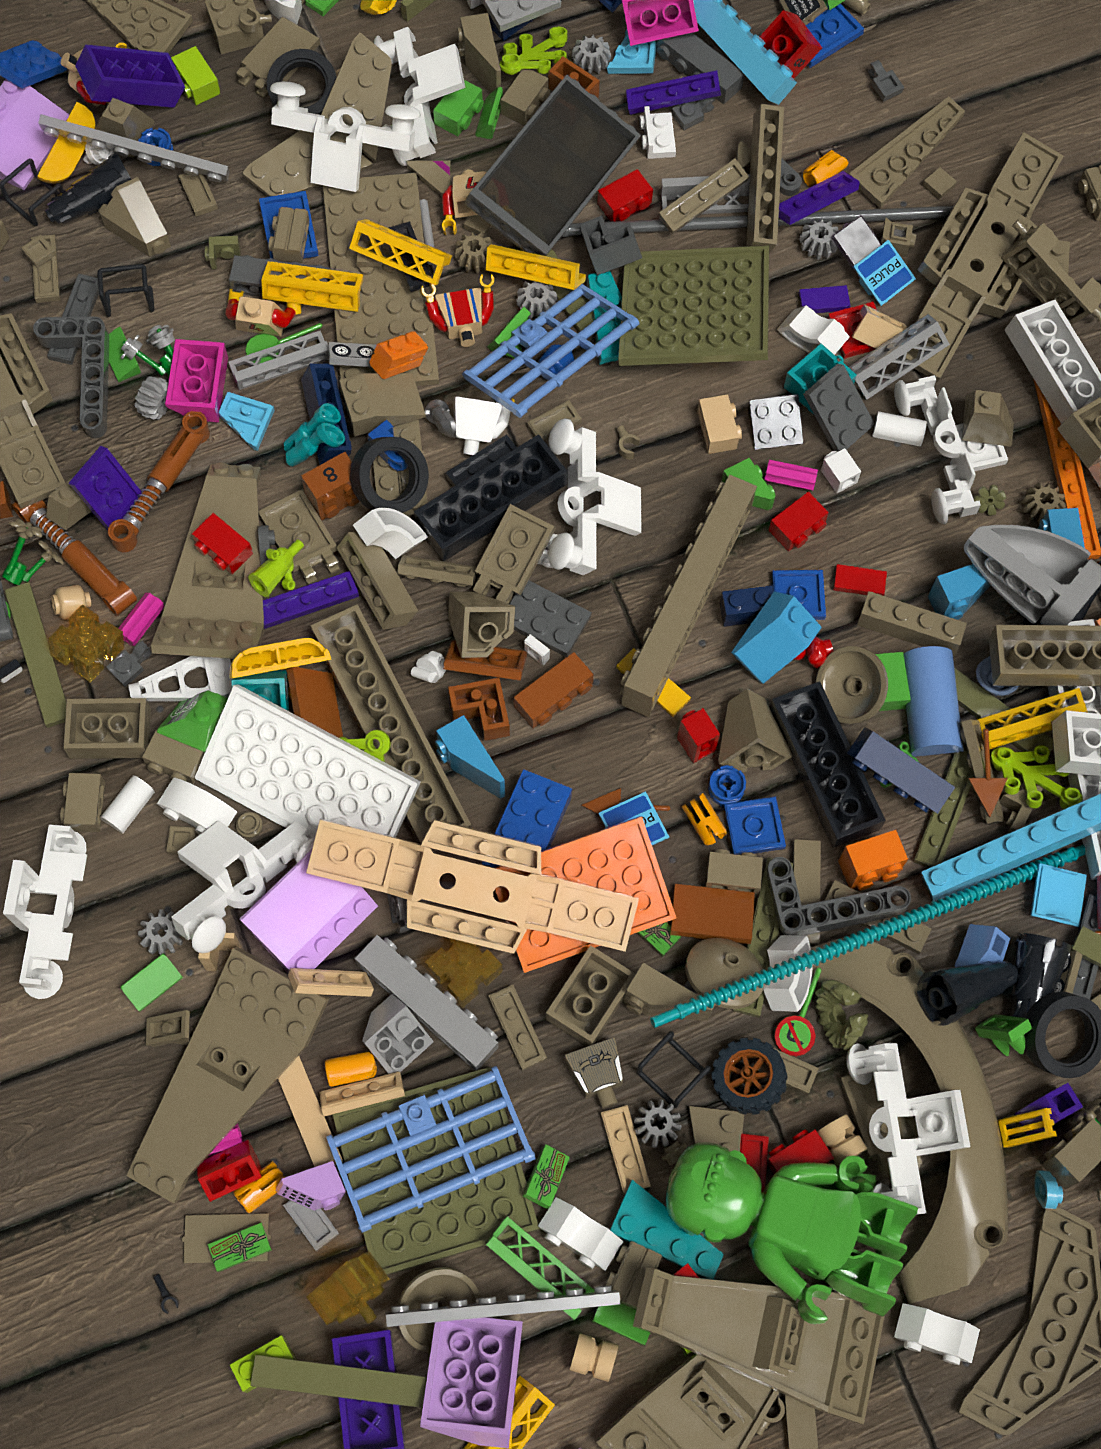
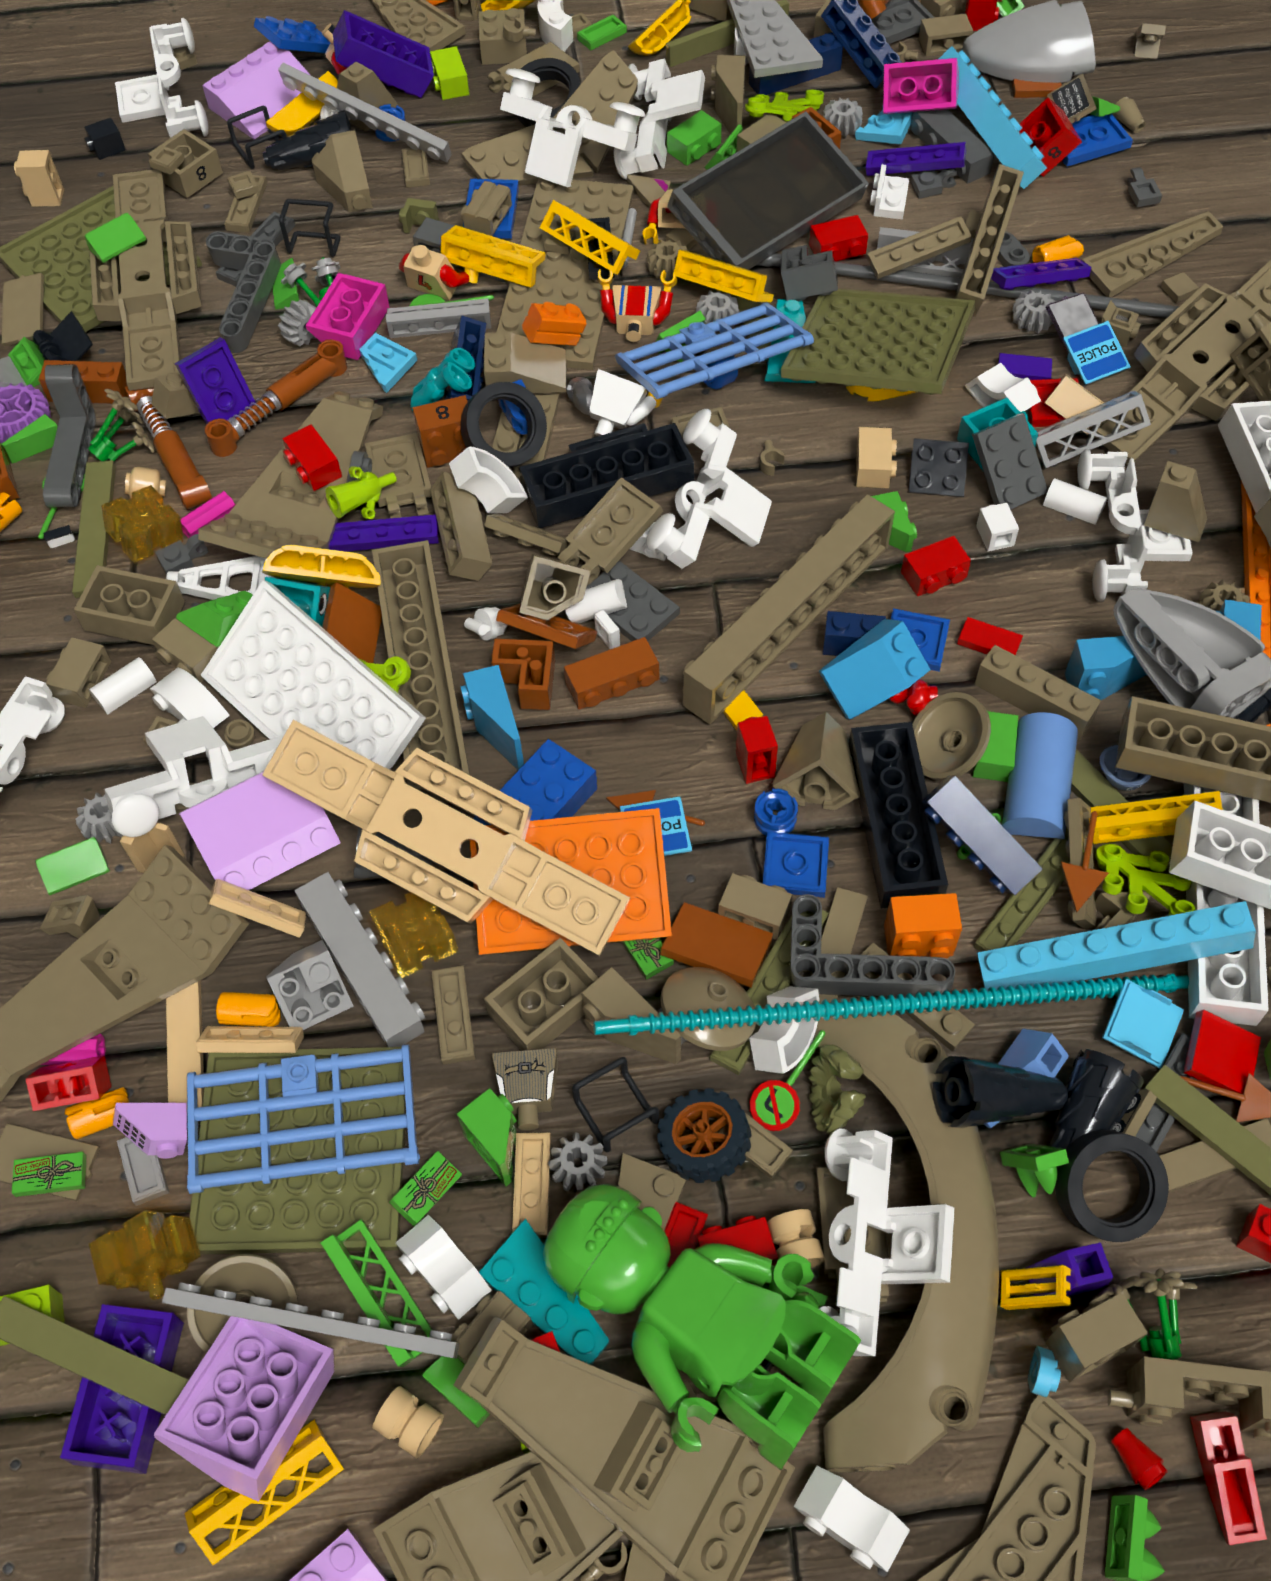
camera: 20 degrees right, 10 degrees down
light grey tile [328,342,376,367] -> none
light orange arm [681,793,727,845] -> none
dark pink axle [764,460,818,491] -> none
olive plant [974,485,1006,516] -> none
none -> bright green slope [457,1088,517,1186]
none -> white brick [565,579,627,624]

